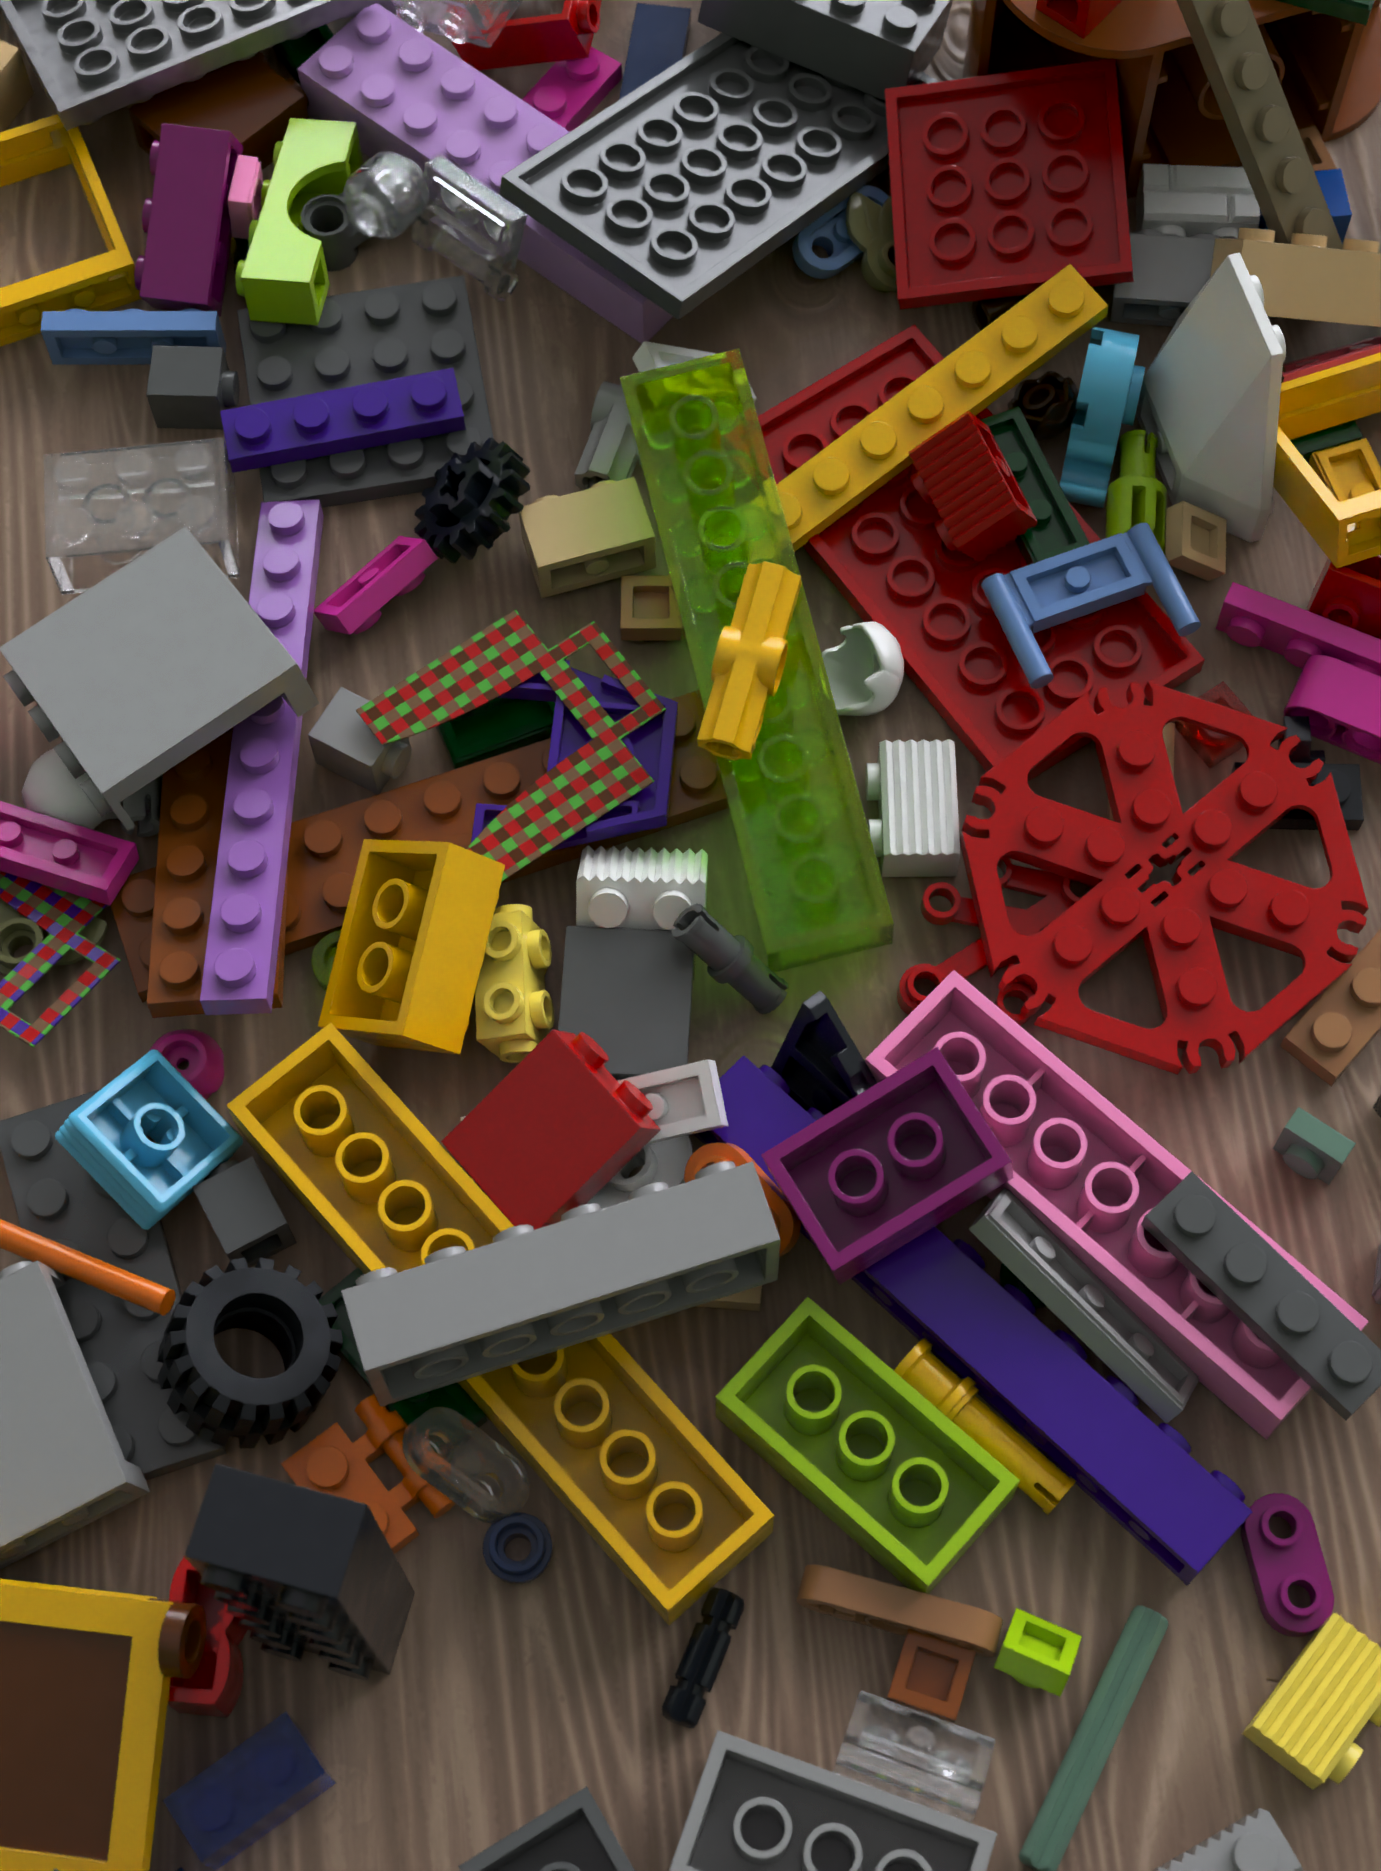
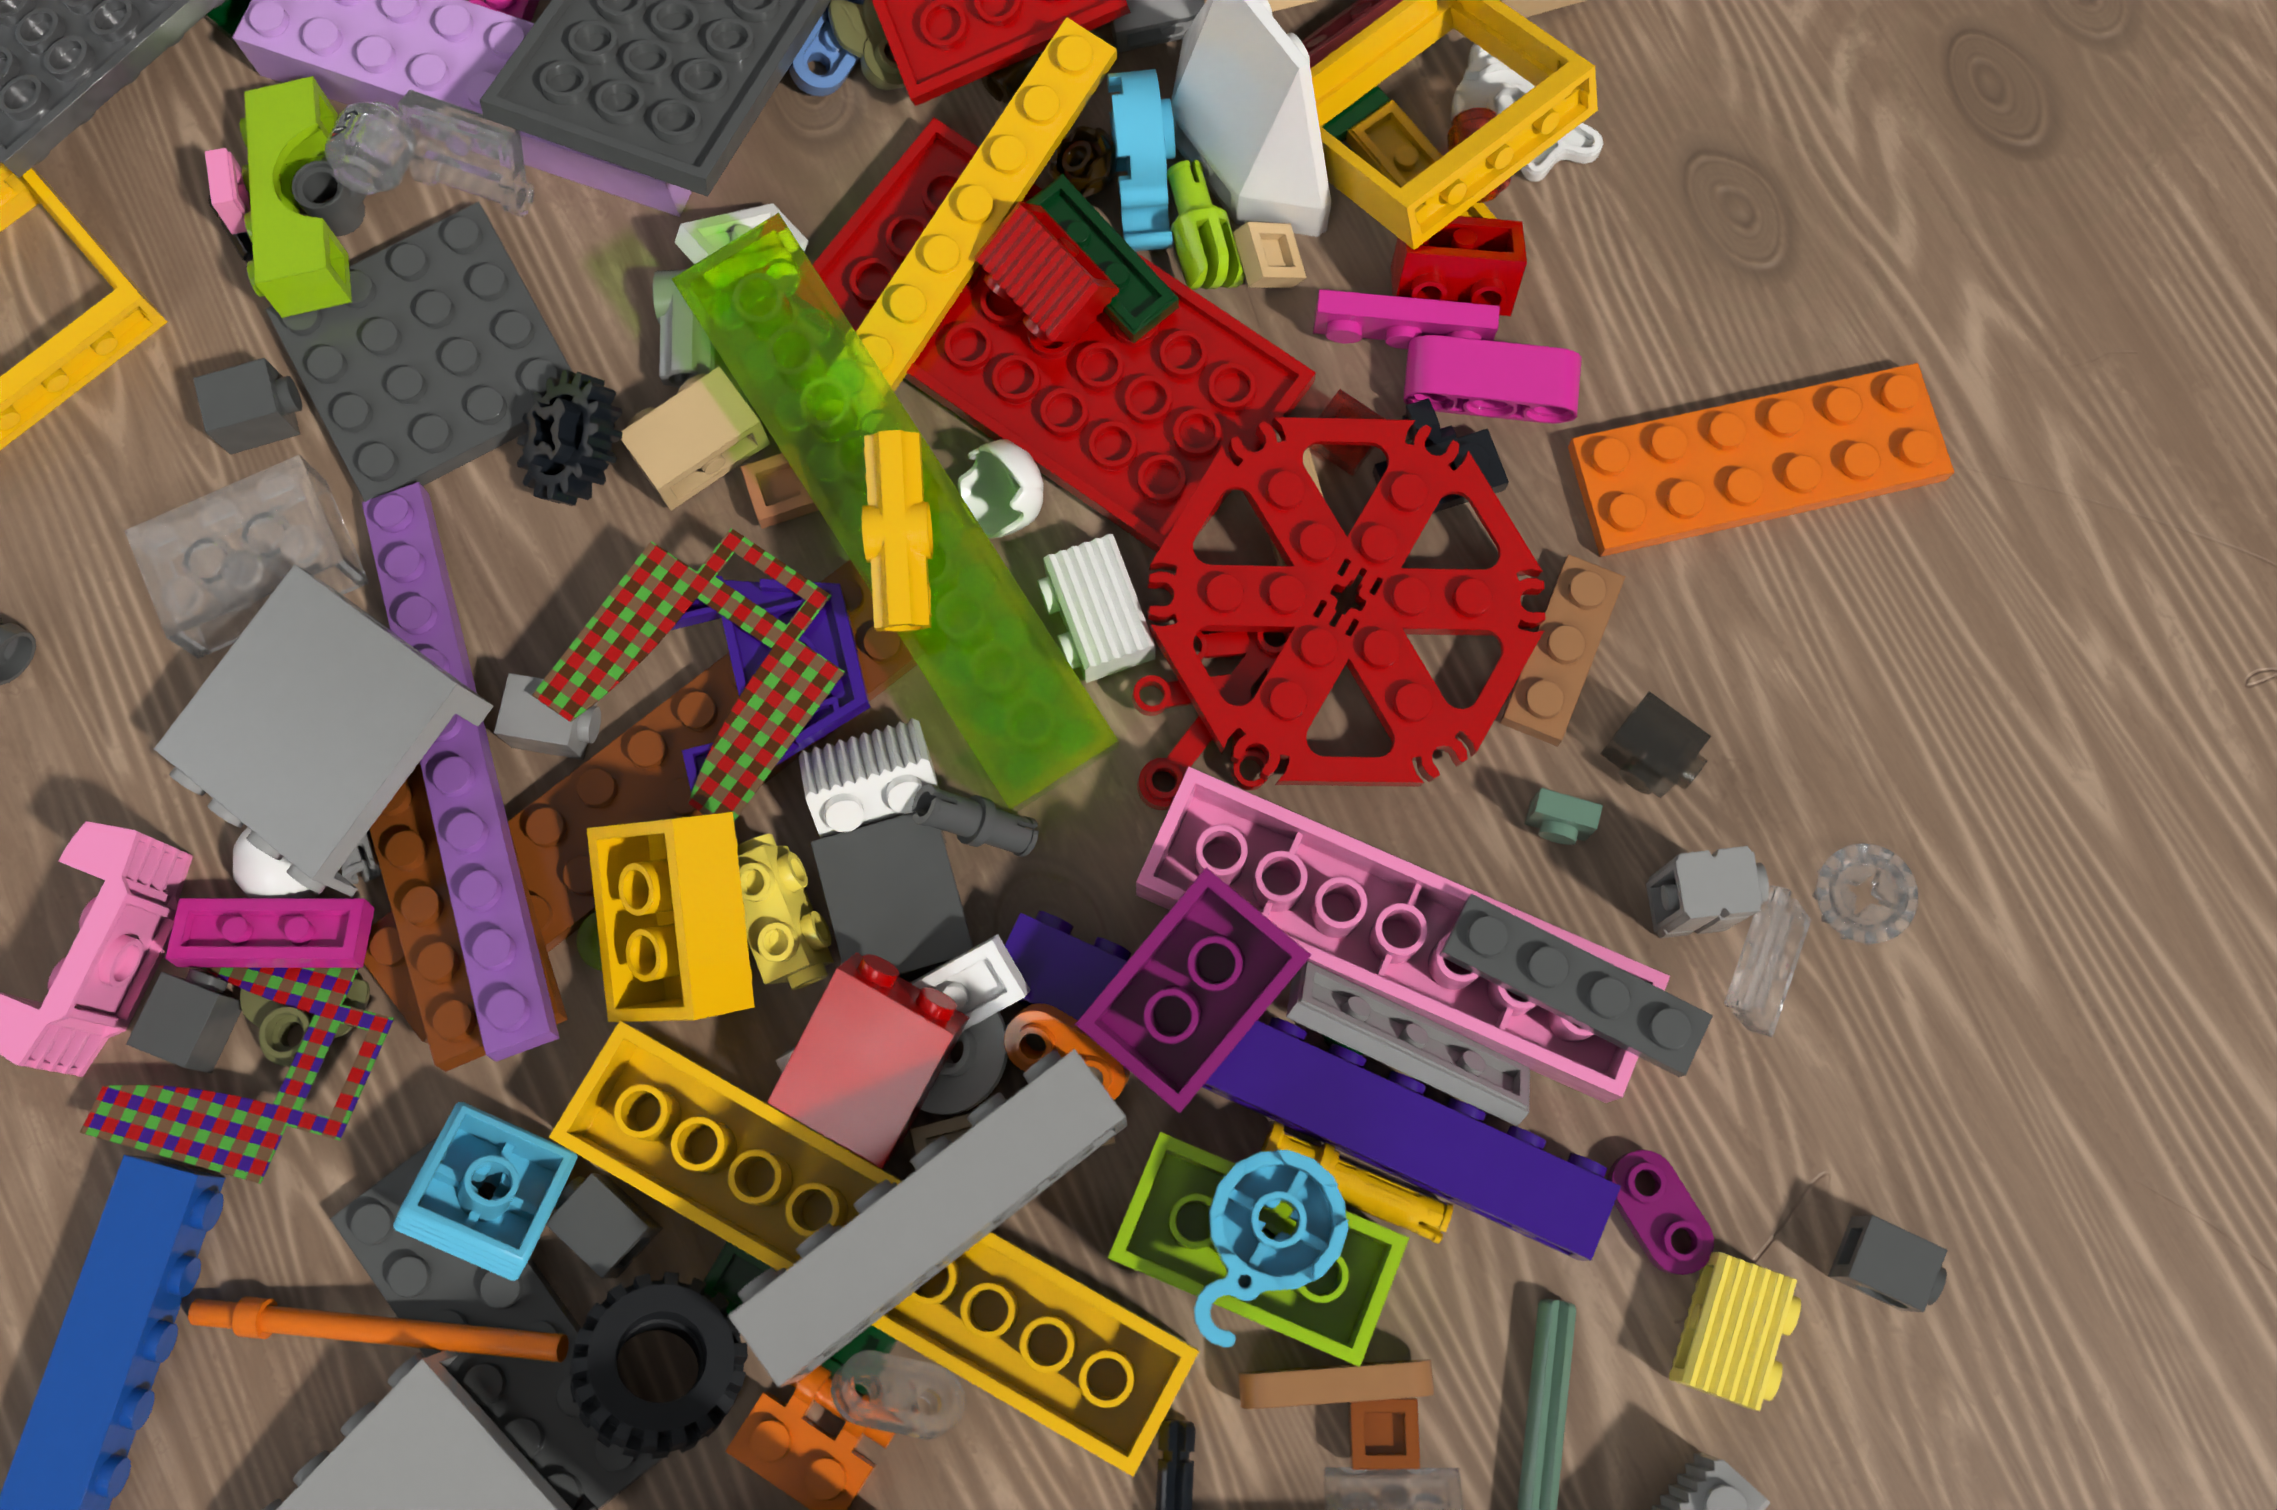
camera: 20 degrees left, 10 degrees up
medium blue plate [40,308,226,365] -> none
reddish brown brick [128,51,309,170] -> none
magenta brick [134,123,243,317] -> none
dark pink plate [148,1029,224,1100] -> none
dark purple plate [220,368,466,473] -> none
dark pink plate [314,536,438,635] -> none
dark green tile [436,698,555,769] -> none
dark blue plate [483,1512,553,1584] -> none
black wing [771,991,877,1115] -> none
medium blue plate [981,523,1201,689] -> none
lime plate [994,1608,1082,1697] -> none
none -> medium azure piece [1193,1150,1348,1347]

